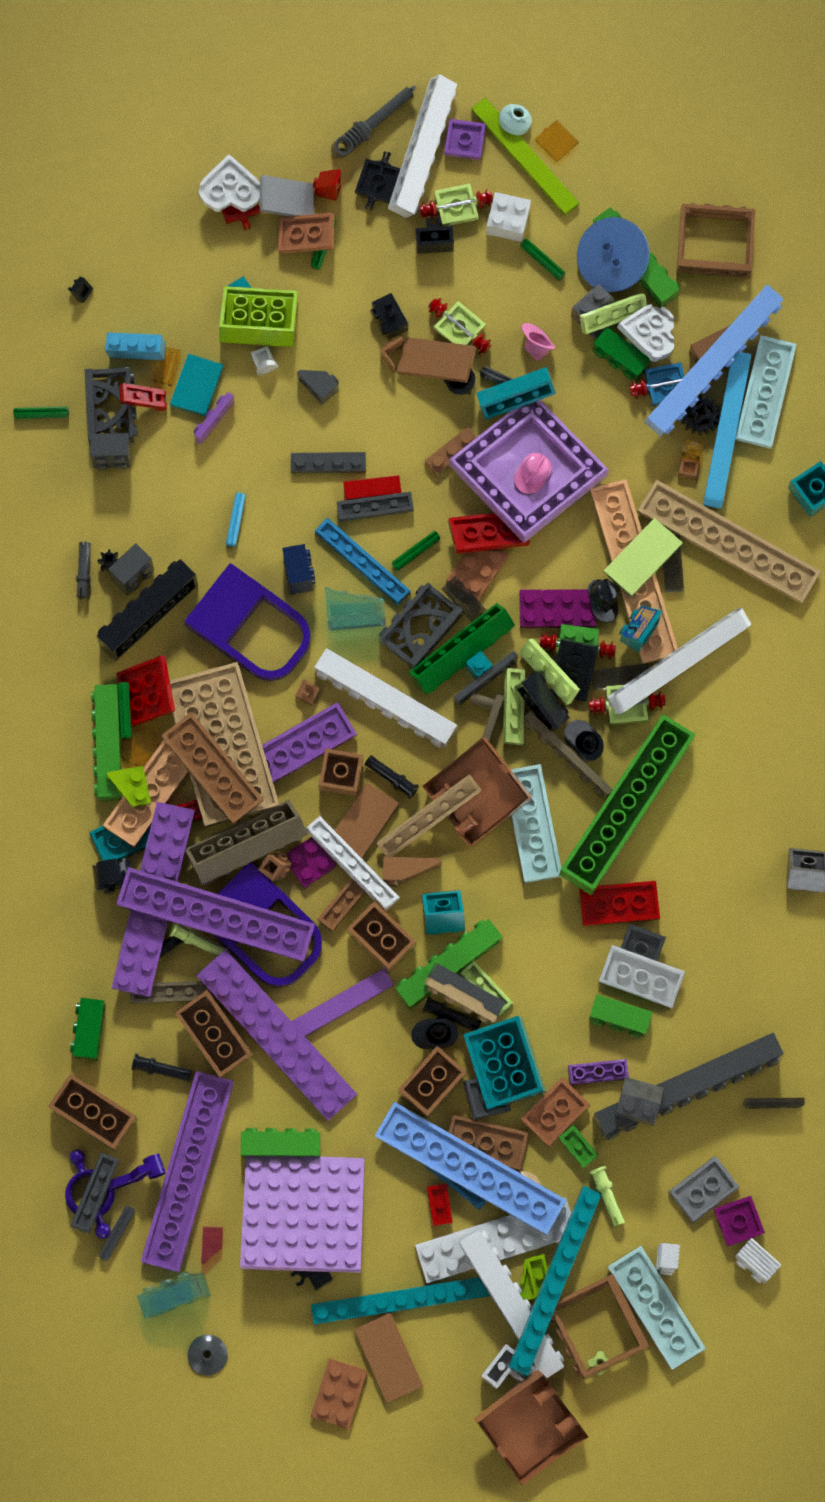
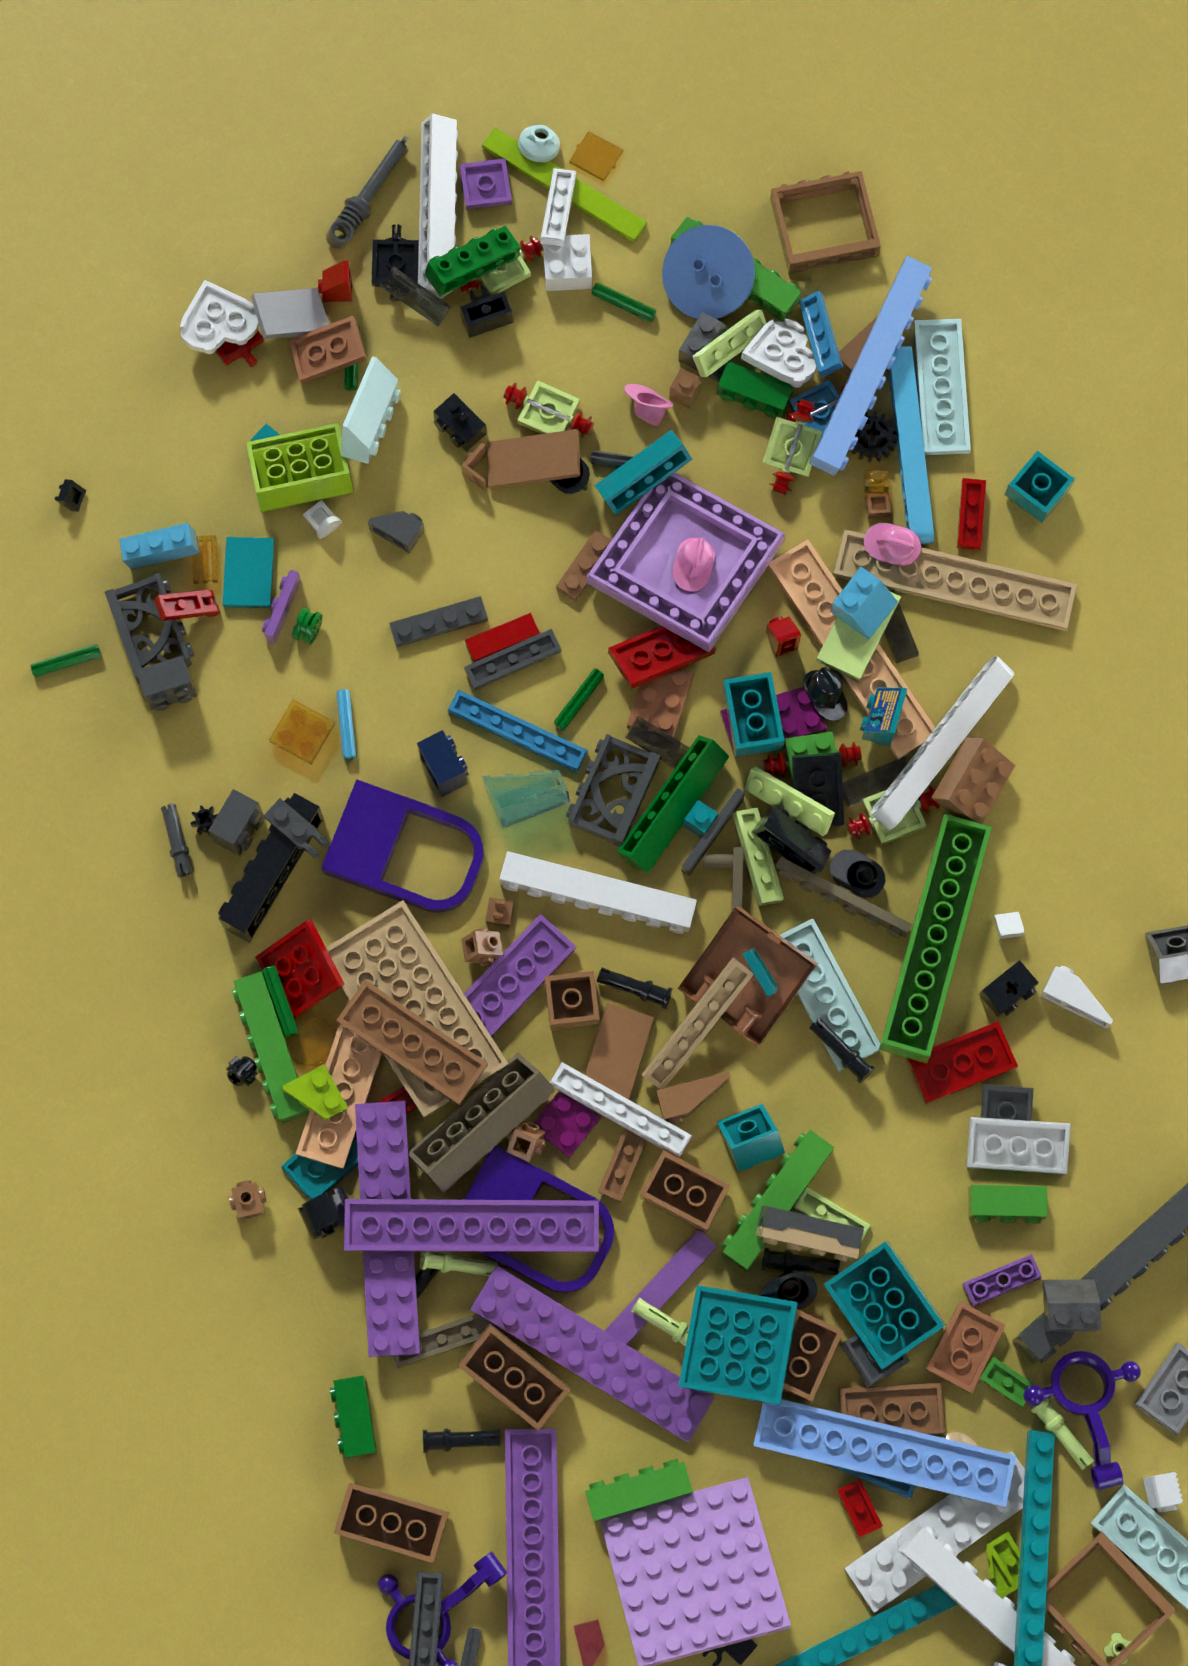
camera: 15 degrees left, 0 degrees up
none -> black gear [226,1056,258,1087]
none -> medium nougat brick [229,1180,267,1221]
none -> dark grey hinge [263,798,330,859]
none -> clear yellow plate [269,699,335,764]
none -> green wheel [292,607,323,645]
none -> light aqua slope [341,357,401,464]
none -> clear smoke tile [380,266,451,326]
none -> green brick [425,225,521,296]
none -> medium nougat brick [461,928,503,966]
none -> white tile [540,168,576,246]
none -> yellowish green pin [631,1297,689,1346]
none -> medium nougat brick [669,368,702,408]
none -> teal plate [679,1285,798,1405]
none -> teal brick [722,672,785,757]
none -> teal tile [742,947,779,997]
none -> yellowish green plate [762,399,822,495]
none -> red slope [766,617,801,657]
none -> dark azure plate [799,290,843,377]
none -> black pin [809,1017,875,1083]
none -> medium azure slope [830,567,898,640]
none -> bright pink piece [864,523,921,566]
none -> medium nougat brick [932,737,1016,824]
none -> red plate [957,478,986,550]
none -> black brick [979,960,1039,1017]
none -> white slope [994,912,1025,939]
none -> dark purple piece [1023,1351,1141,1490]
none -> white slope [1040,966,1113,1029]

